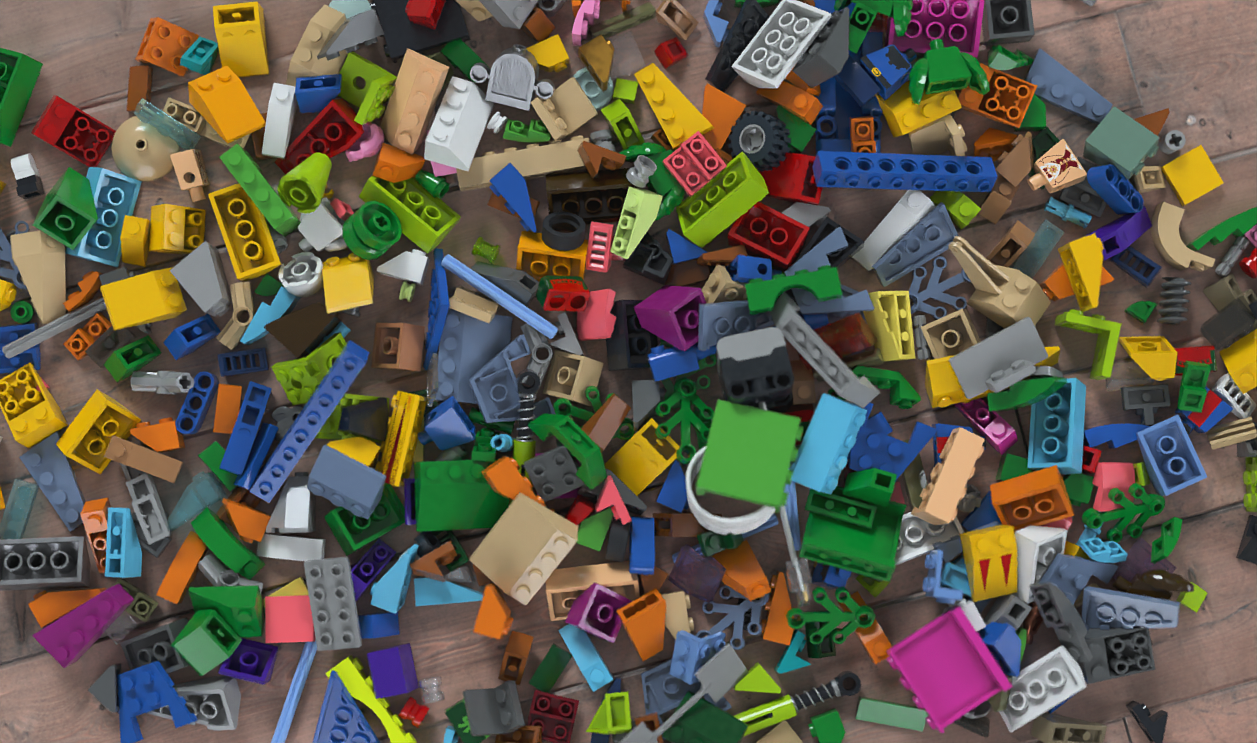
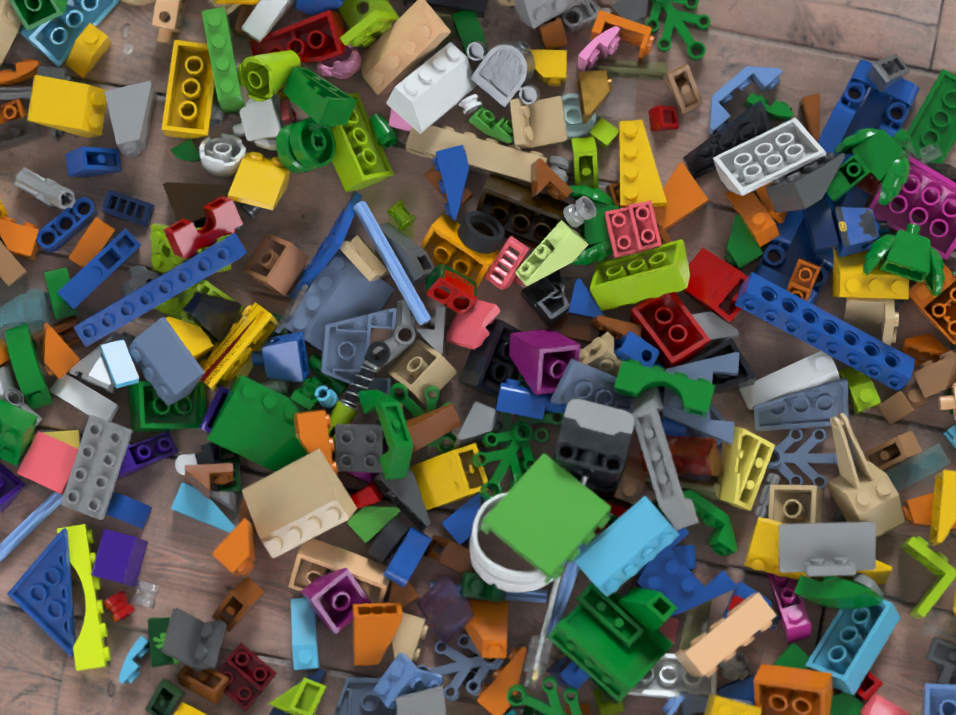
camera: 30 degrees right, 5 degrees down
green slope [104,335,162,382] -> none
yellow slope [149,204,205,254] -> none
tan piece [216,282,256,350] -> none
blue tile [234,423,279,490] -> none
medium azure slope [240,286,301,345] -> none
medium azure slope [370,544,419,614] -> none
orange slope [372,143,426,183] -> none
white slope [377,249,430,286] -> none
yellowish green bush [399,280,416,302] -> none
dark green slope [529,643,572,693] -> none
coral slope [595,475,632,525] -> none
black wheel [728,111,791,172] -> none
blue slope [1083,423,1150,449] -> none
none -> tile [101,339,139,388]
none -> red arch [163,196,243,258]
none -> green wedge [283,67,357,127]

